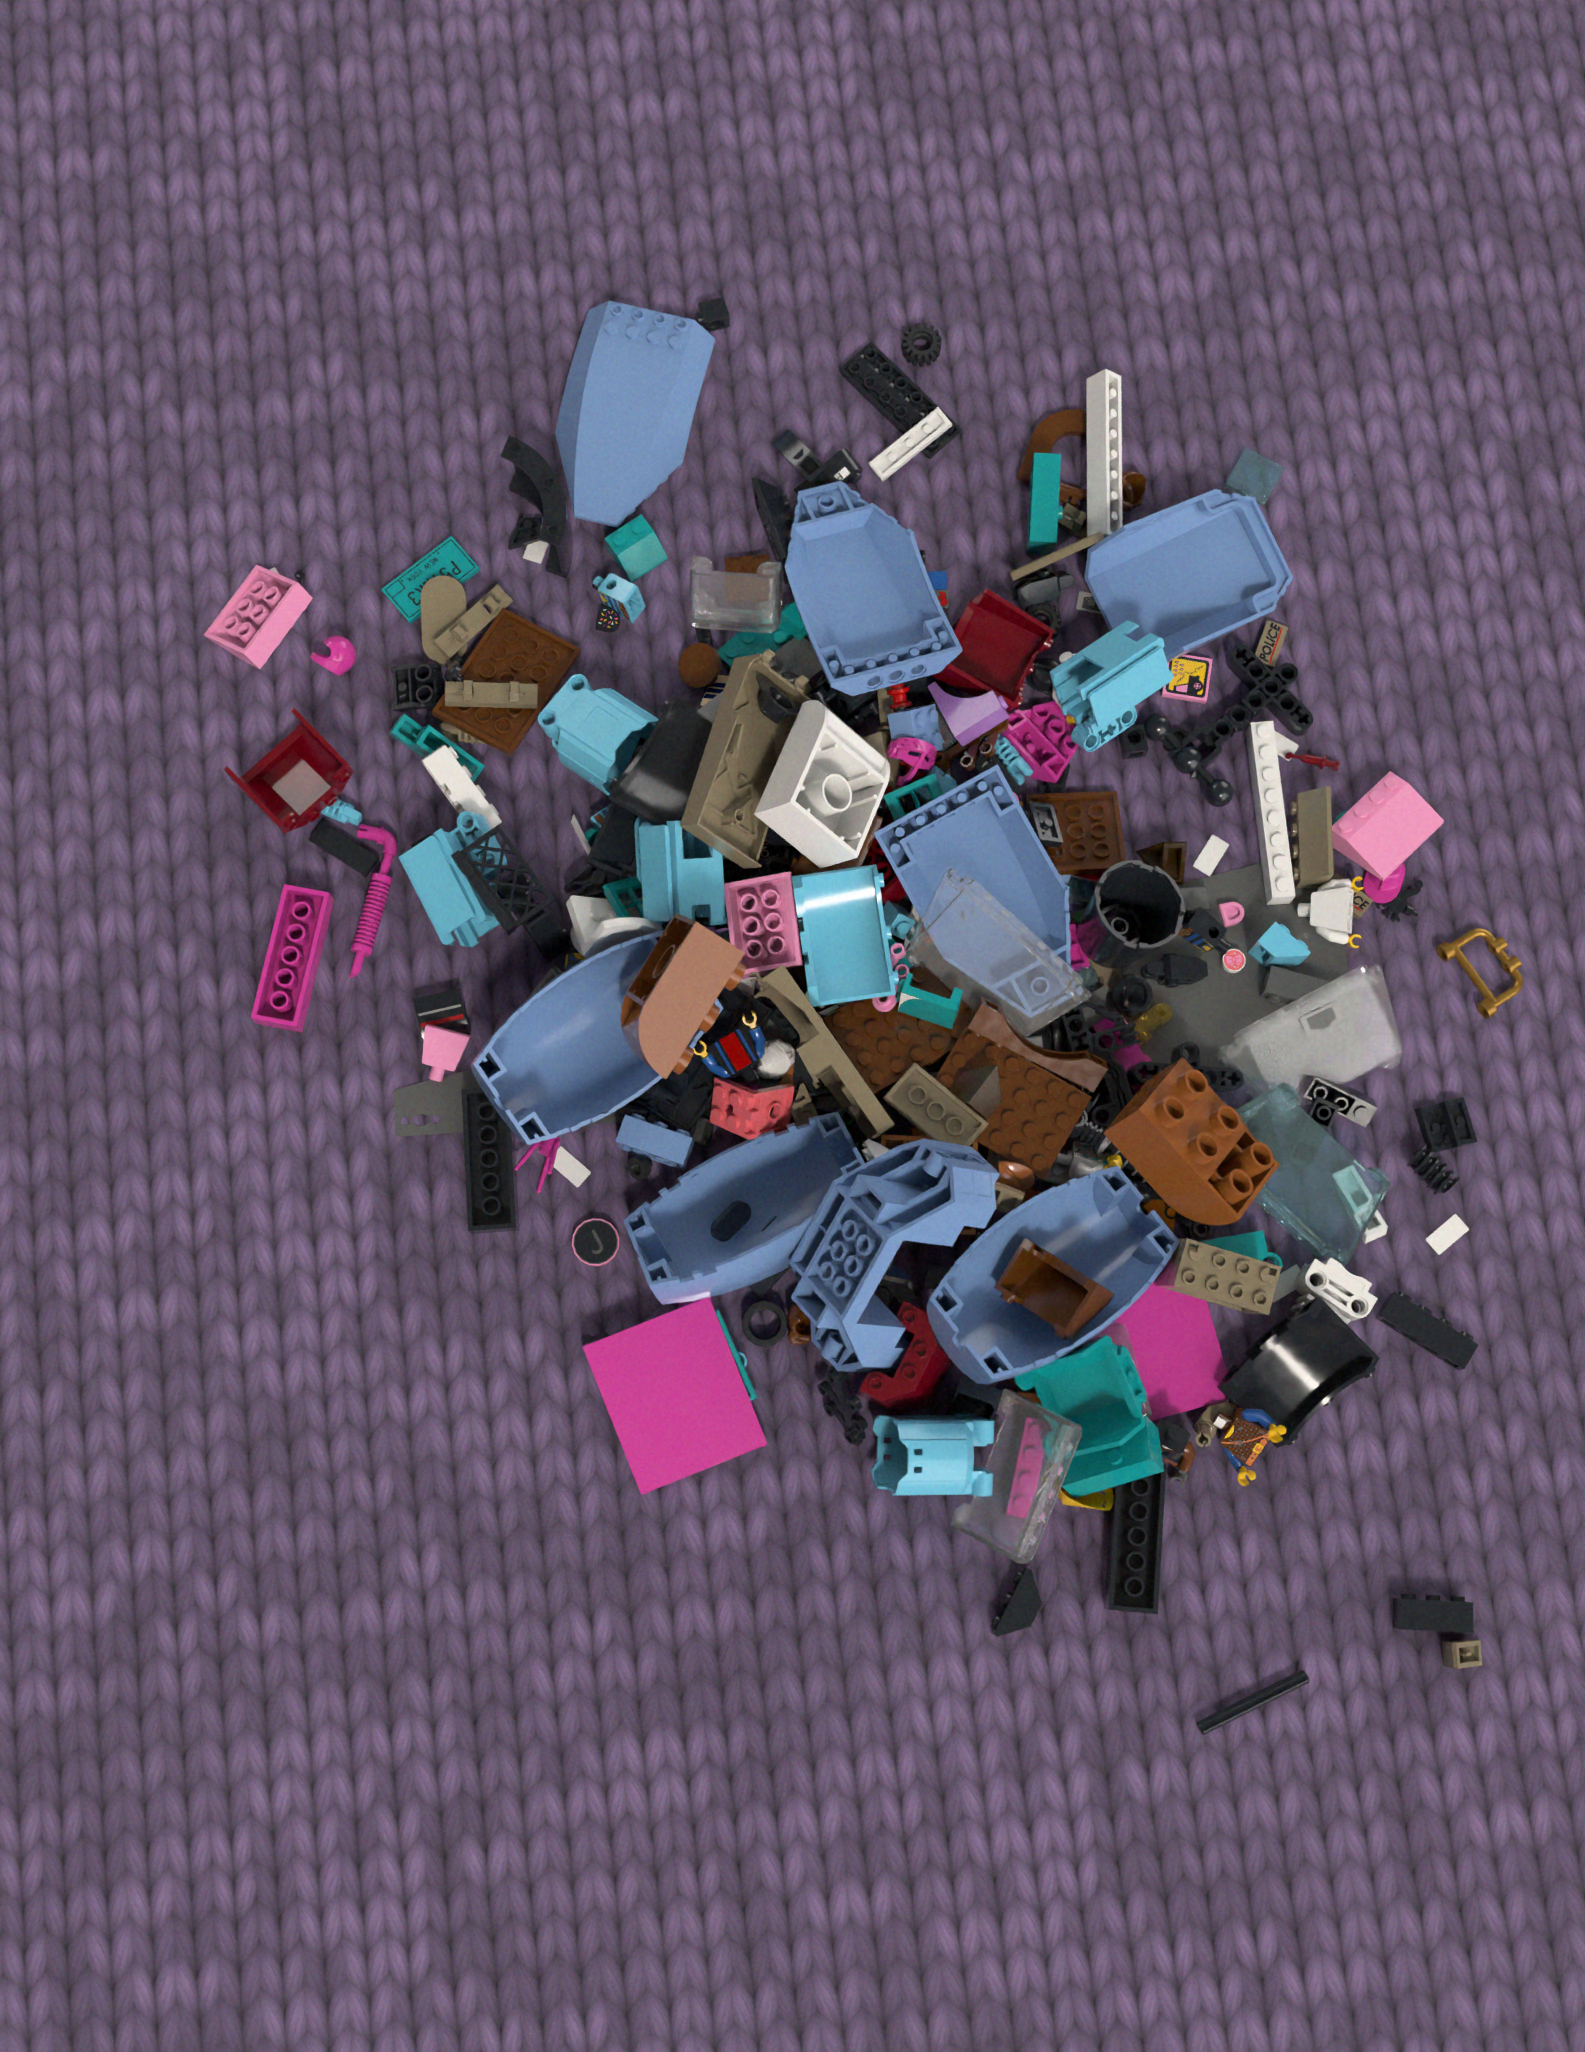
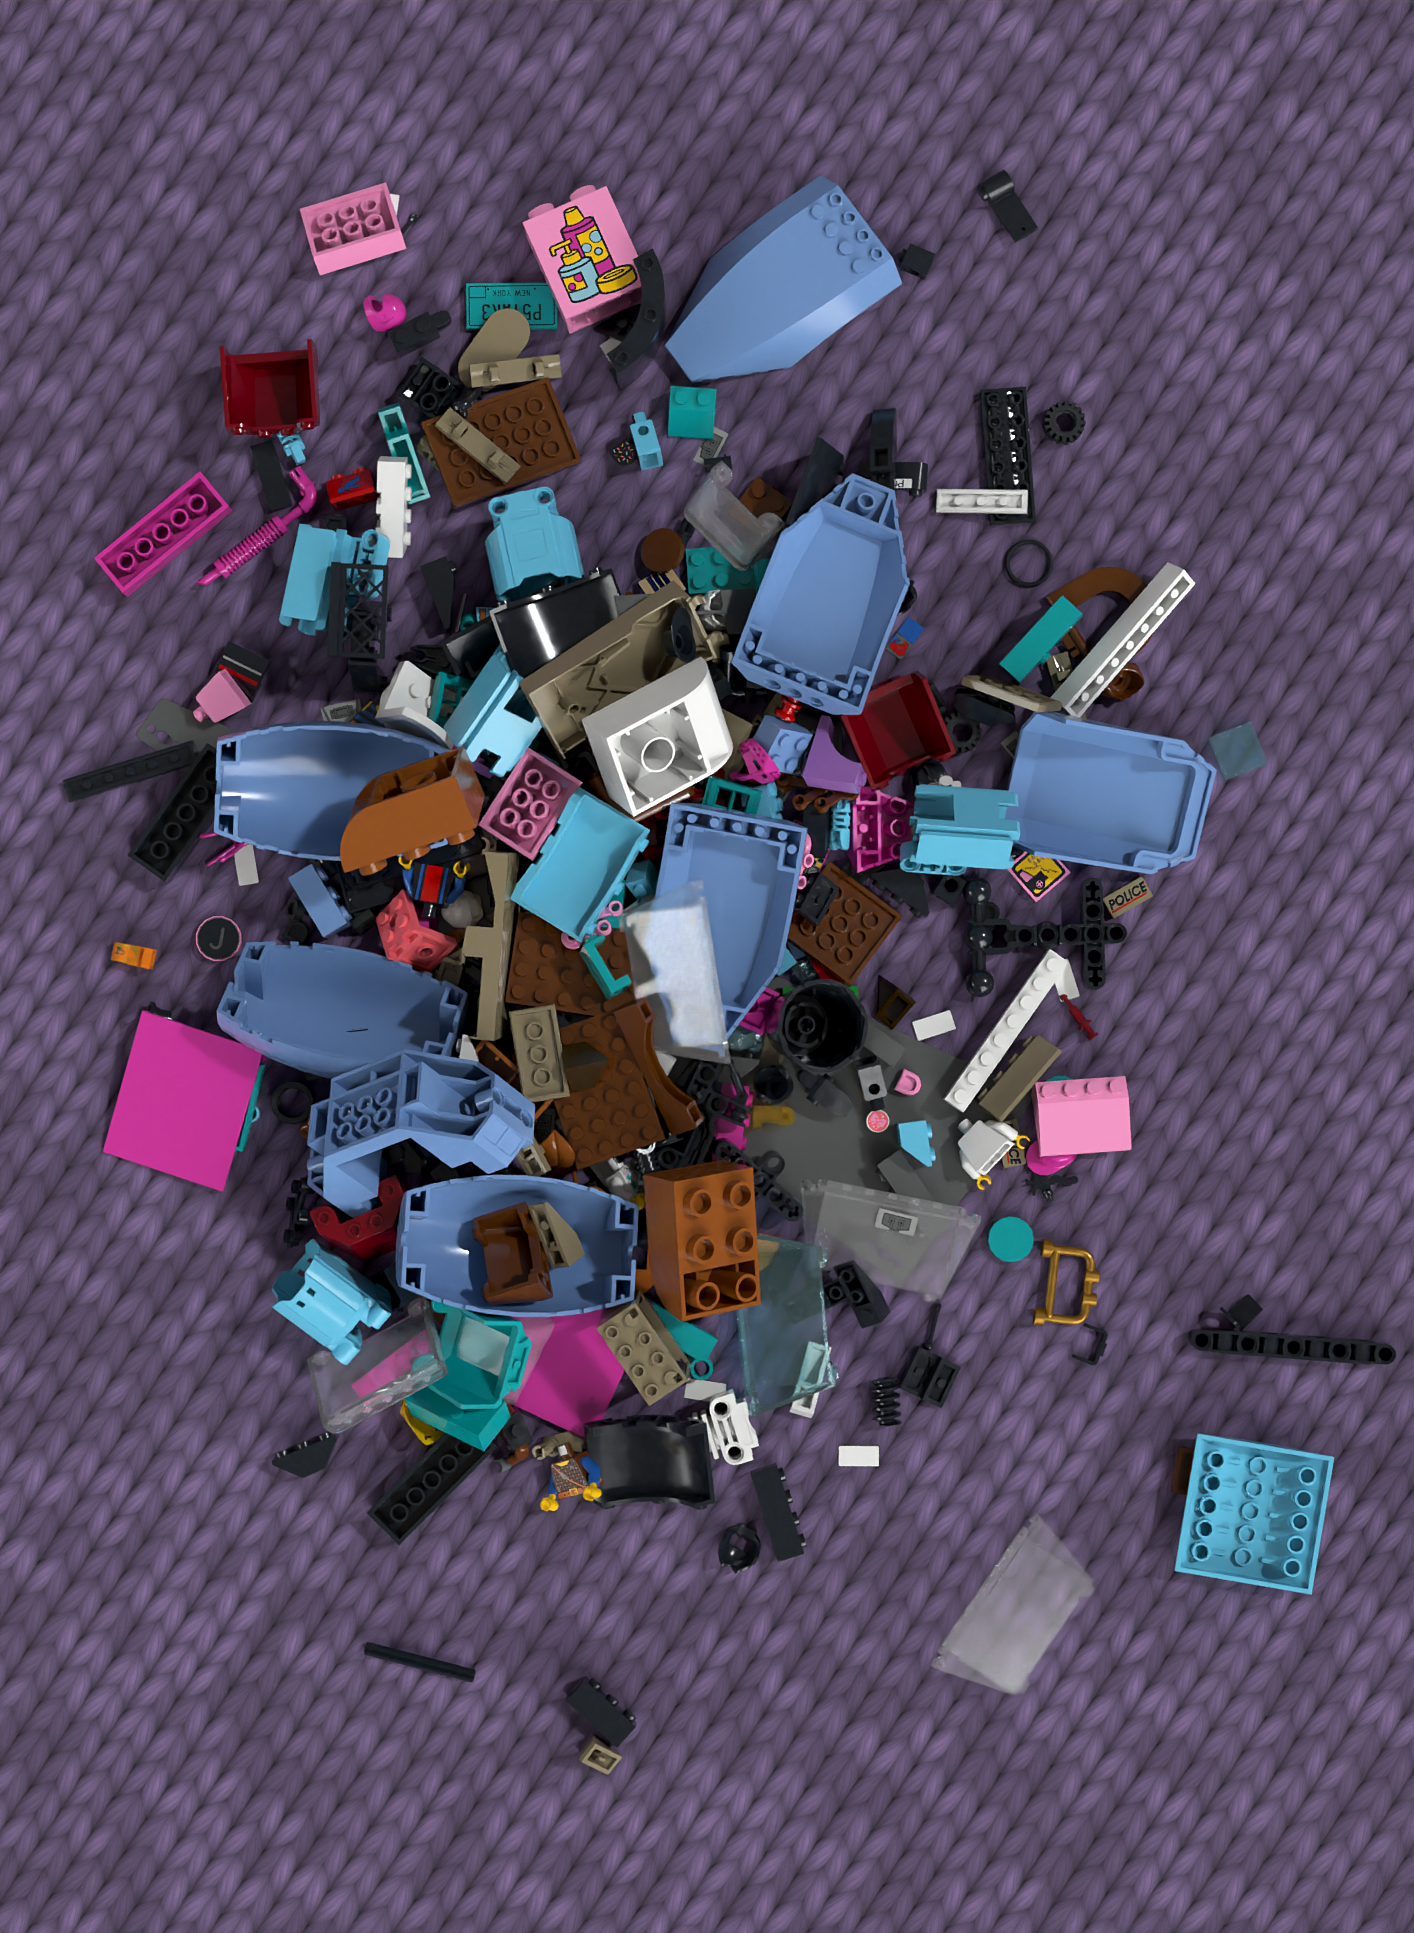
camera: 45 degrees right, 10 degrees up
black tile [710,1200,751,1242] -> none
none -> black tile [62,740,198,802]
none -> orange leg [111,942,157,970]
none -> black tile [281,921,309,946]
none -> red slope [326,468,379,511]
none -> black hinge [388,310,452,358]
none -> black slope [420,556,457,632]
none -> bright pink brick [522,185,642,334]
none -> dark tan slope [528,1202,585,1269]
none -> sticker [693,427,728,467]
none -> black pin [704,454,732,473]
none -> black helmet [718,1523,761,1574]
none -> black slope [870,869,929,918]
none -> black hinge [924,1303,941,1350]
none -> black door [978,169,1038,243]
none -> teal tile [988,1216,1034,1262]
none -> black tyre [1005,539,1053,587]
none -> black piece [1072,1323,1108,1365]

